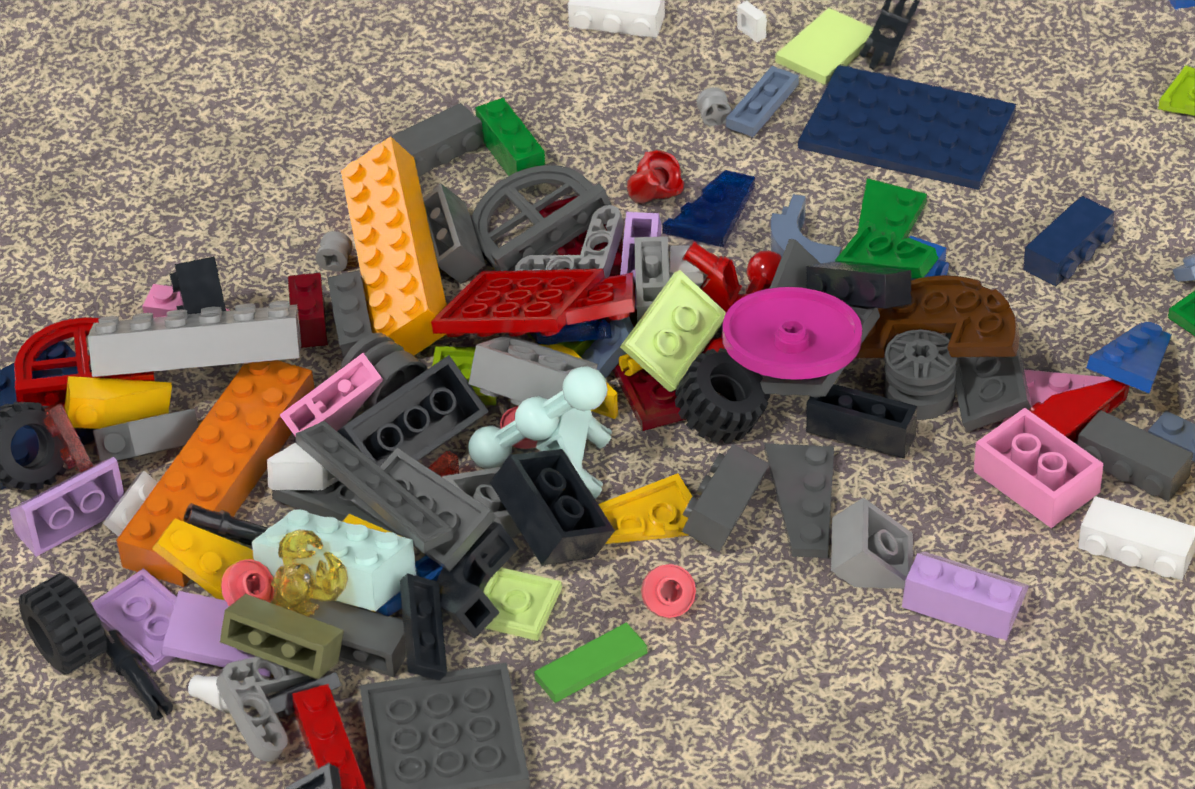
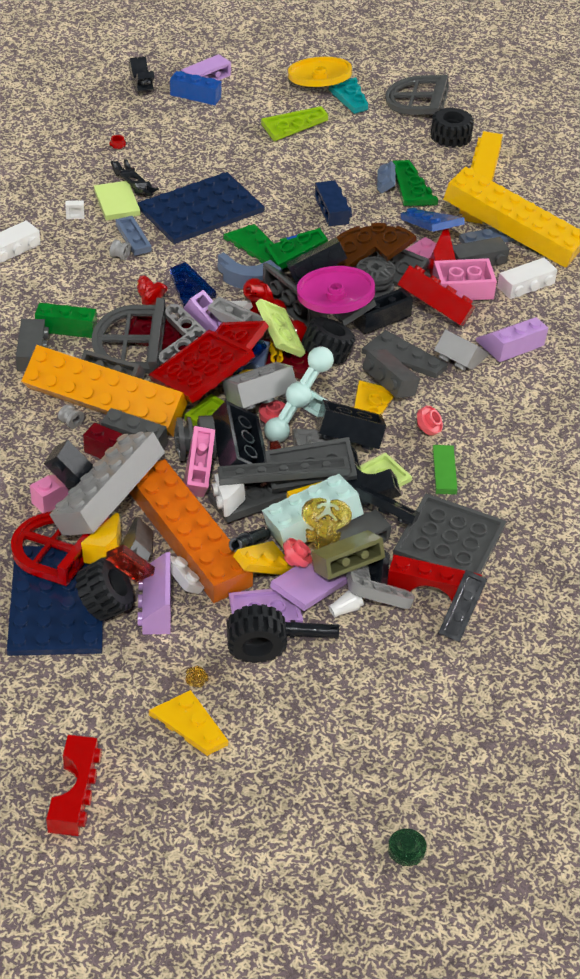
camera: 60 degrees left, 0 degrees up
none -> red brick [397,265,475,326]

